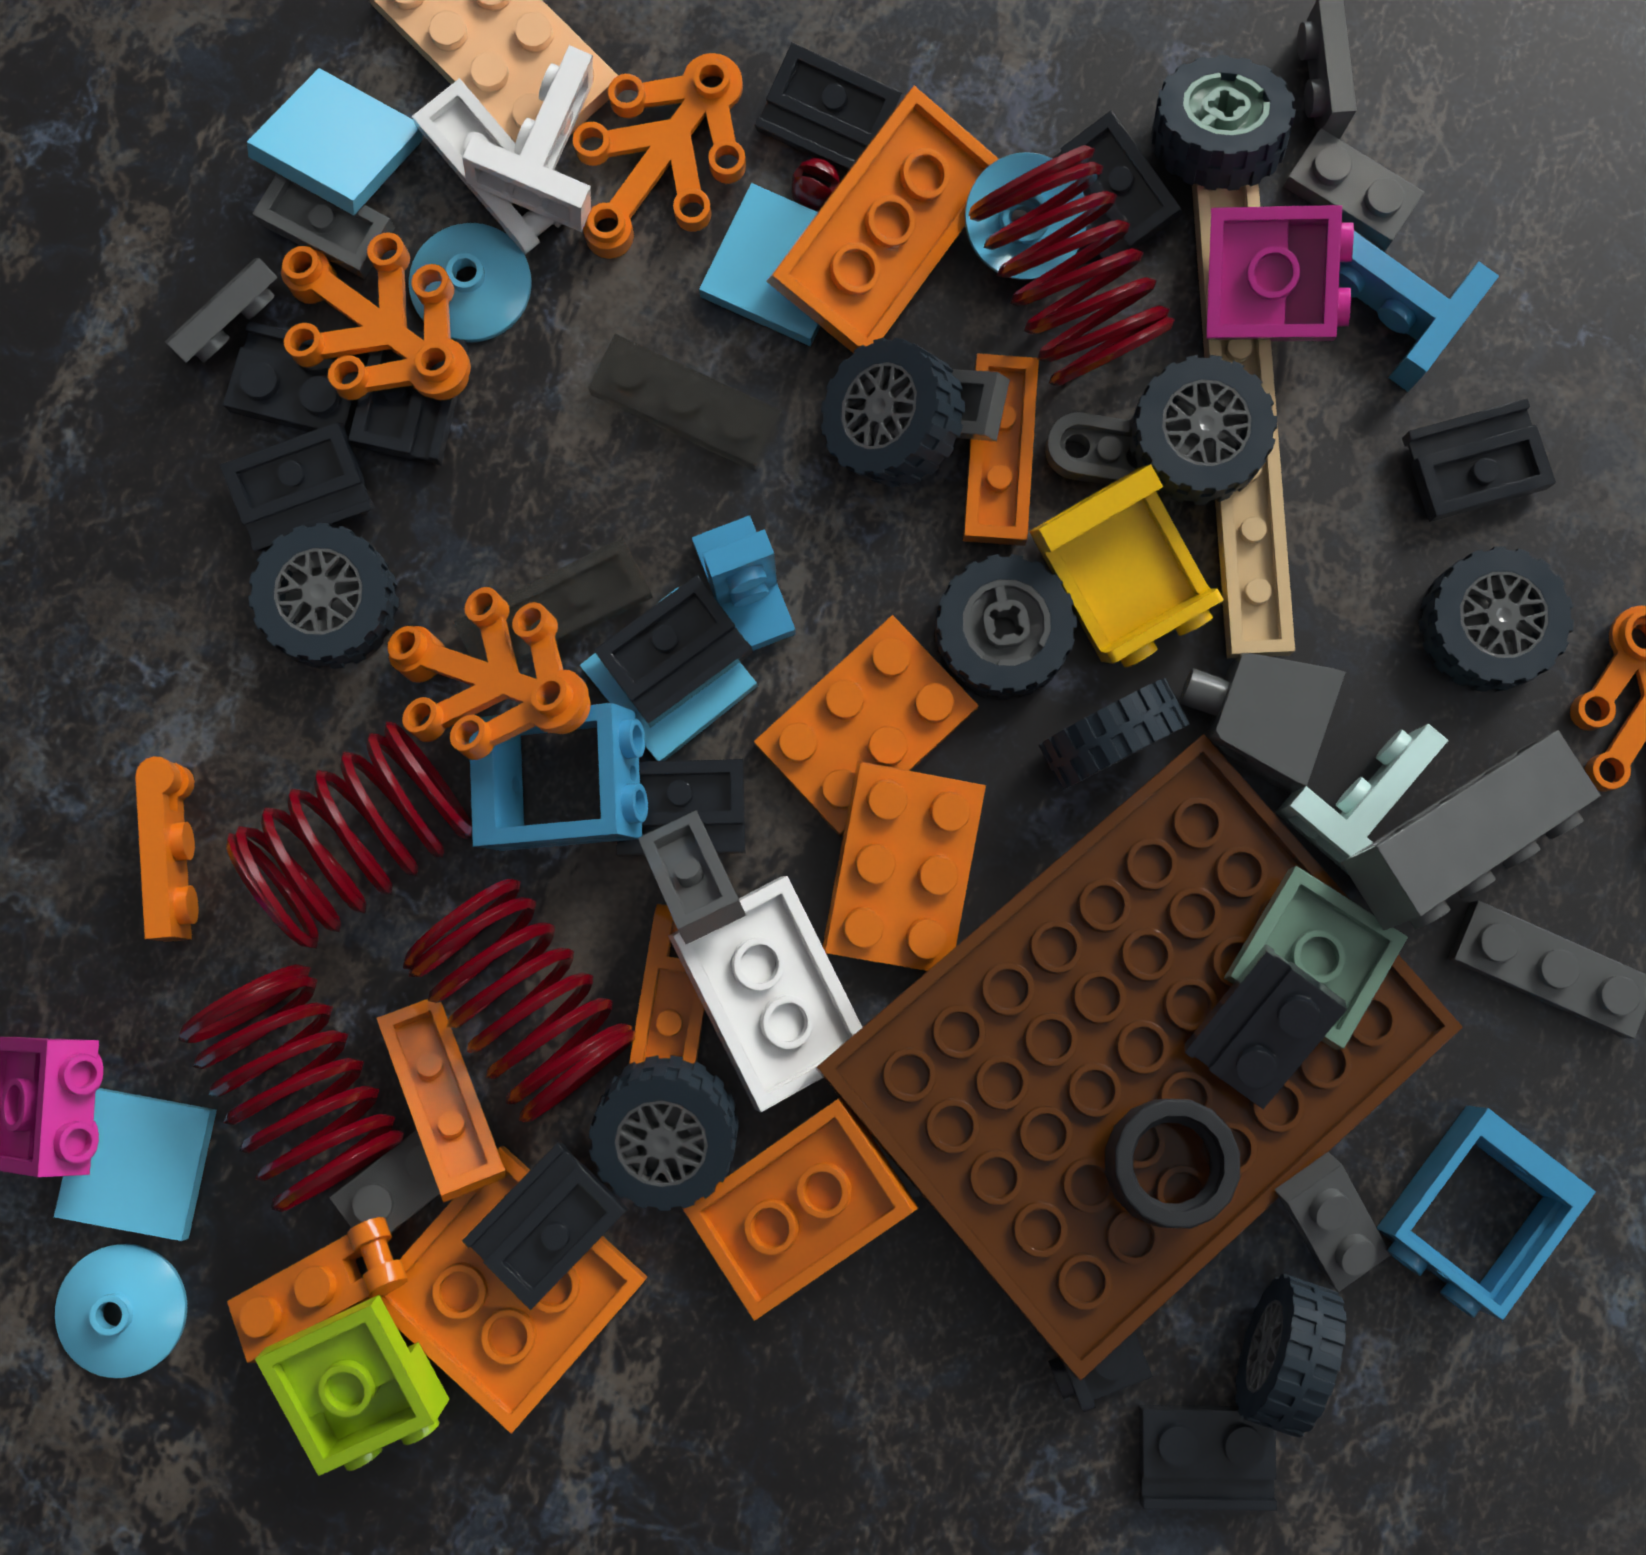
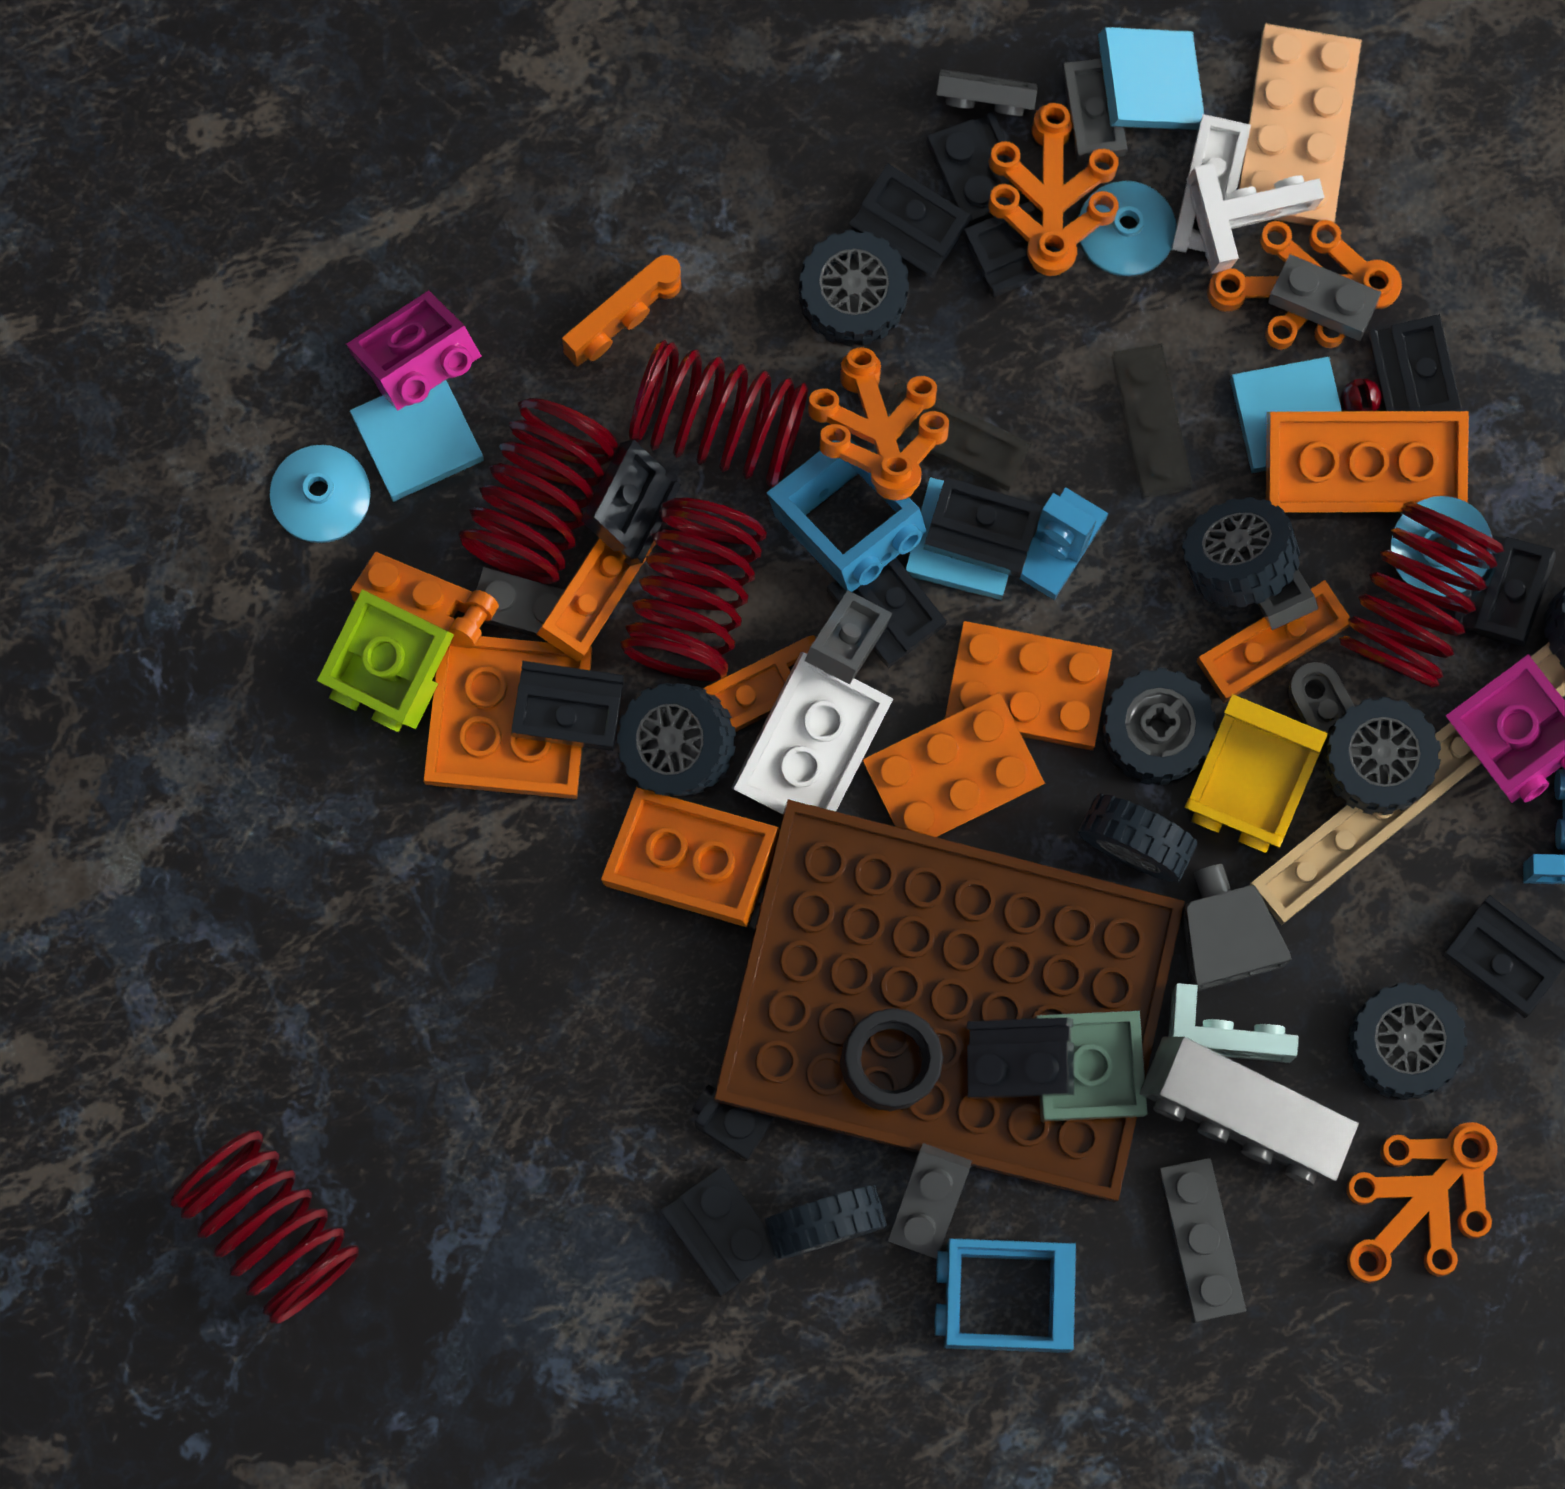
camera: 50 degrees right, 5 degrees down
none -> black plate [581,439,681,566]
none -> dark grey plate [1268,254,1382,341]

